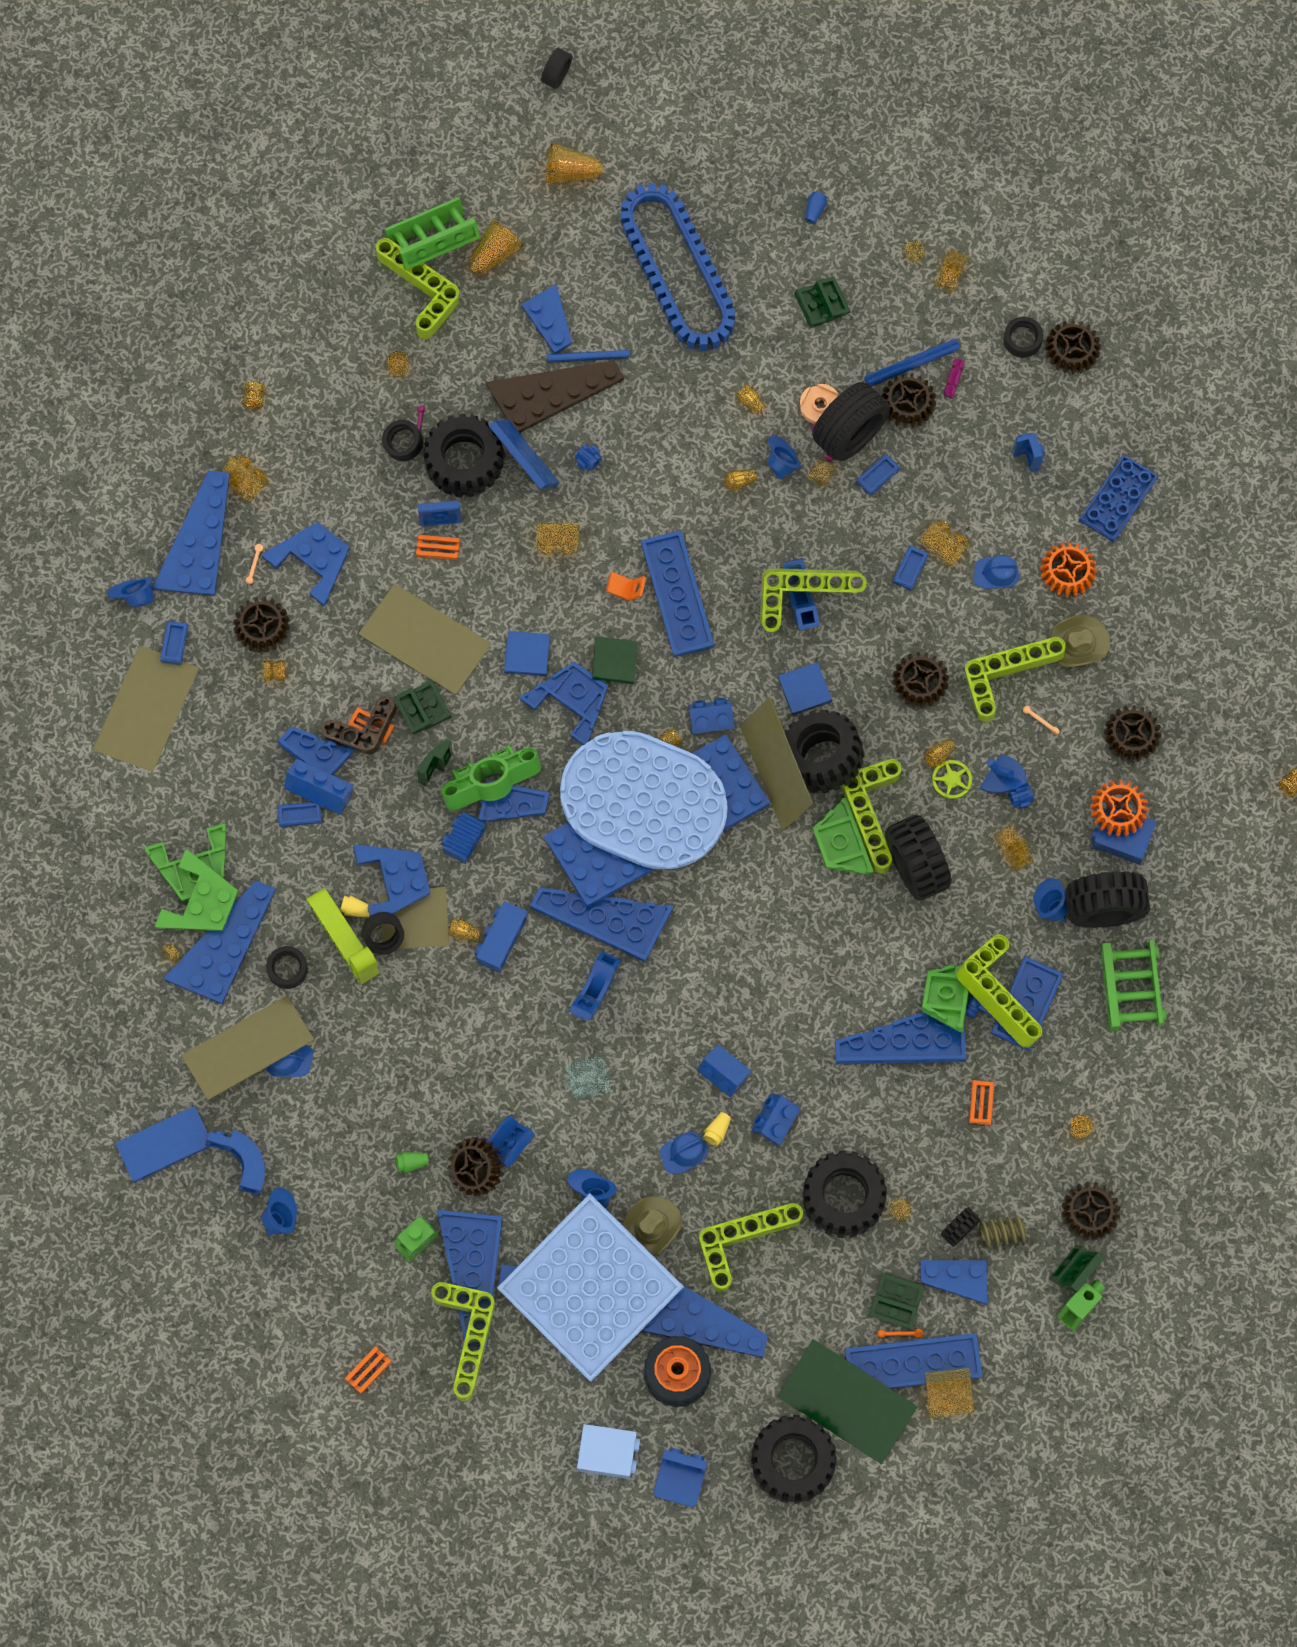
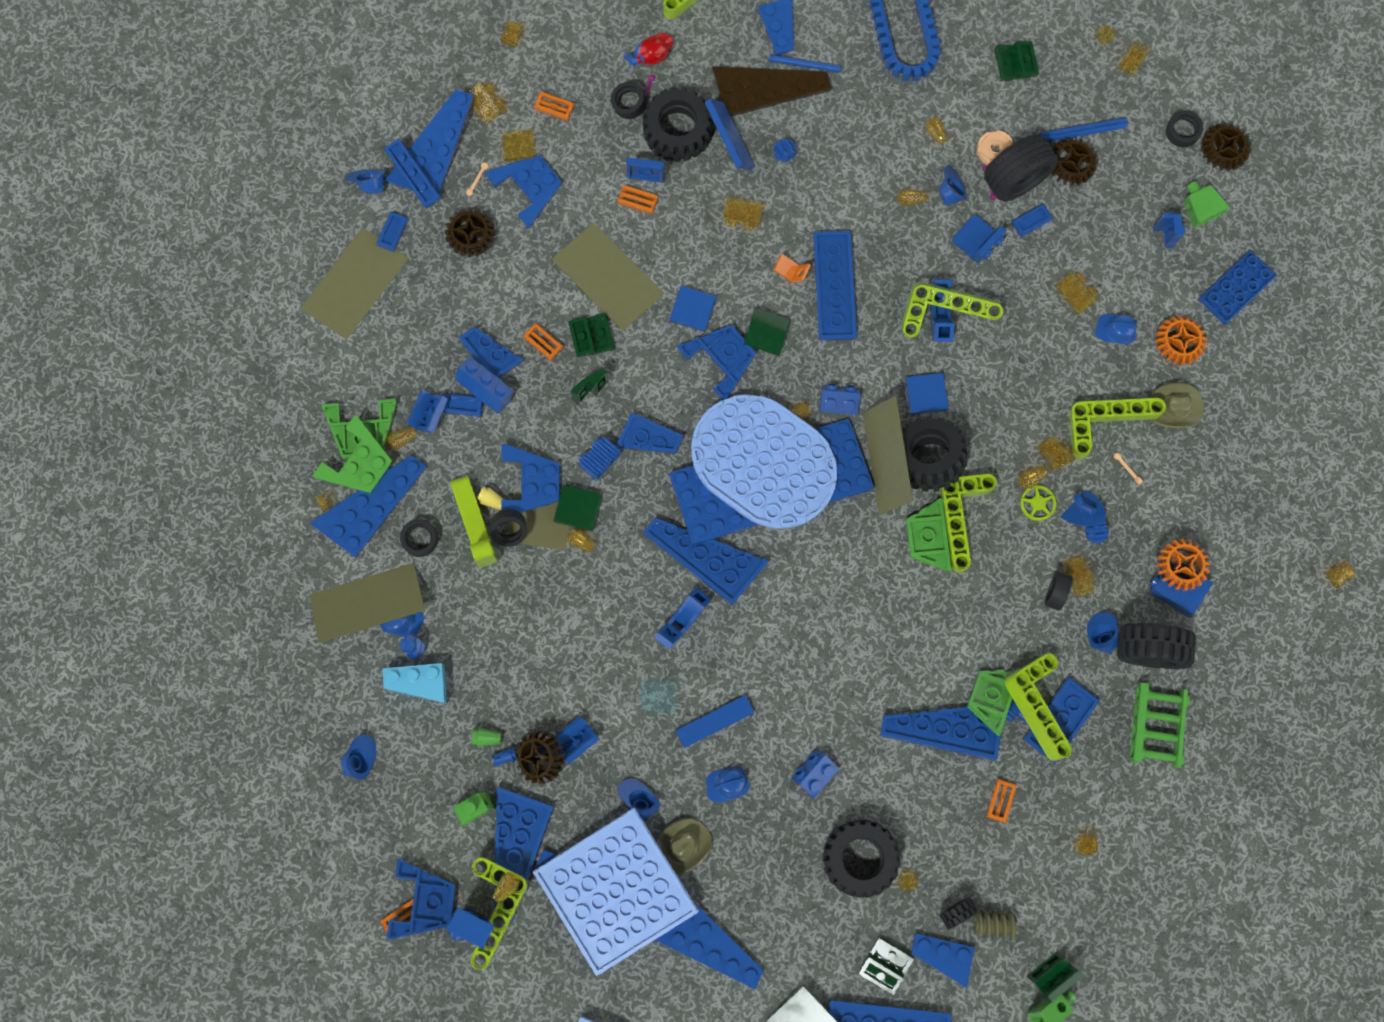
camera: 10 degrees right, 5 degrees up
blue tile [115,1106,211,1183] -> none
blue arch [205,1130,265,1196] -> none
clear yellow wheel [263,660,286,681] -> none
dark brown beam [321,696,397,755] -> none
clear yellow wheel [387,351,409,377] -> none
bright green piece [441,744,542,811] -> none
blue brick [474,901,528,973] -> none
wheel [644,1336,711,1407] -> none
blue brick [697,1044,752,1098] -> none
lime beam [699,1203,803,1292] -> none
light yellow cone [703,1112,731,1146] -> none
clear yellow slope [807,460,836,487] -> none
orange hinge [877,1329,923,1338] -> none
black tyre [885,815,952,900] -> none
dark brown gear [892,651,949,708] -> none
blue tile [893,545,929,591] -> none
magenta axle [943,359,964,398] -> none
dark brown gear [1061,1182,1120,1241] -> none
dark brown gear [1104,705,1162,762] -> none
none -> medium azure wedge [383,663,447,704]
none -> blue tile [384,138,441,209]
none -> clear yellow cone [386,427,416,450]
none -> blue wing [386,859,455,940]
none -> blue rock [399,633,425,659]
none -> blue bracket [407,390,448,433]
none -> blue wedge [446,907,494,949]
none -> blue pin [491,747,518,767]
none -> clear yellow cone [492,872,520,904]
none -> clear yellow piece [502,129,534,161]
none -> orange tile [534,91,575,121]
none -> dark green slope [553,485,603,532]
none -> red hair [623,33,673,66]
none -> blue tile [675,695,754,748]
none -> blue bracket [952,215,1006,264]
none -> clear yellow slope [1037,437,1075,472]
none -> black tyre [1045,571,1073,611]
none -> bright green torso [1184,181,1230,228]

